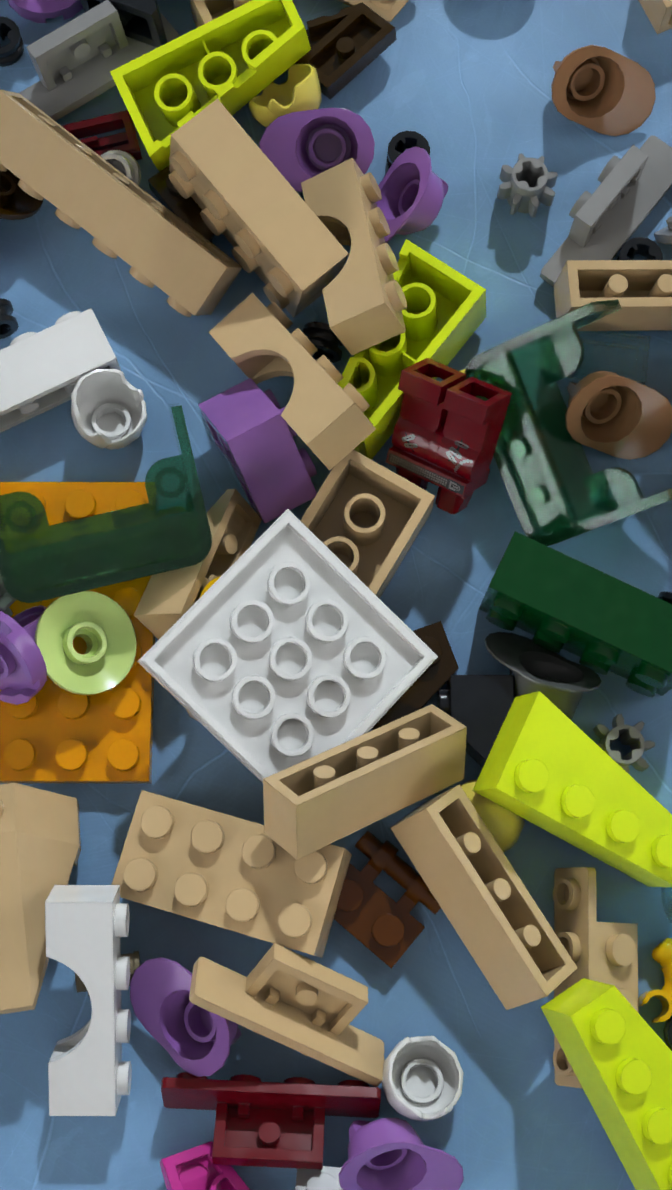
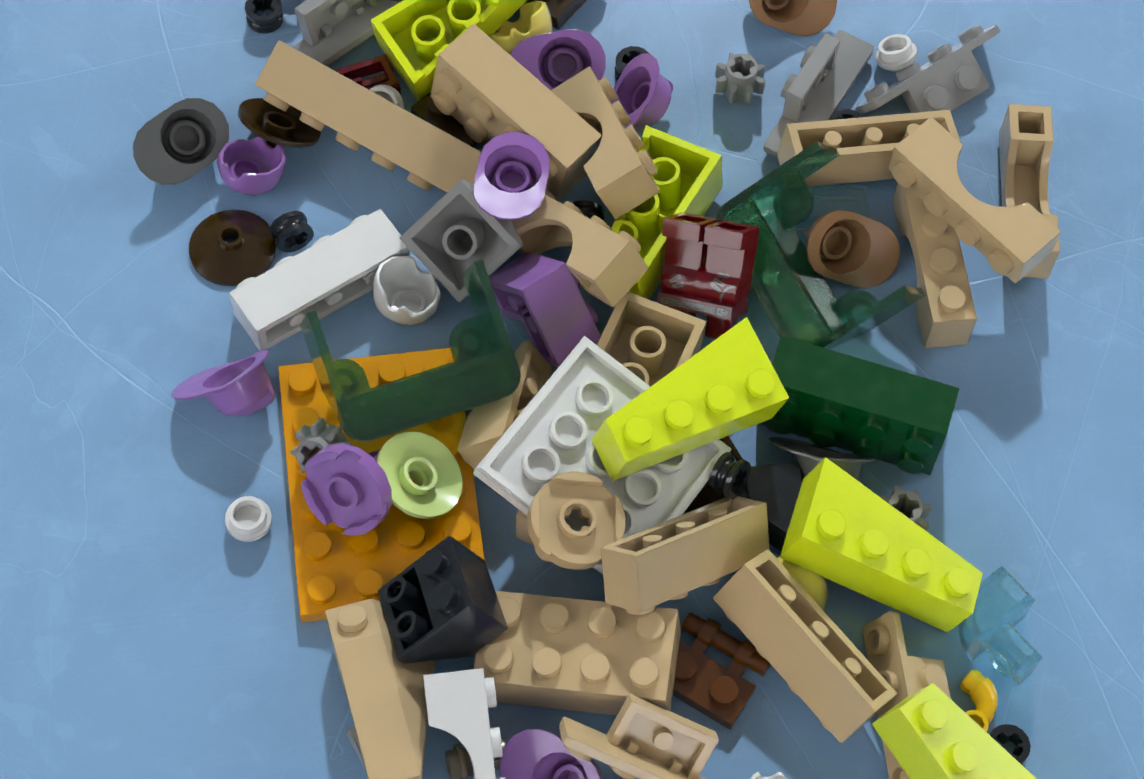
camera: 10 degrees left, 15 degrees down
none -> black slope [378,535,508,664]
none -> light grey slope [399,179,523,303]
none -> medium lavender piece [473,132,549,220]
none -> tan plate [527,472,626,570]
none -> neon yellow wedge [591,317,789,482]
none -> black bush [709,452,751,499]

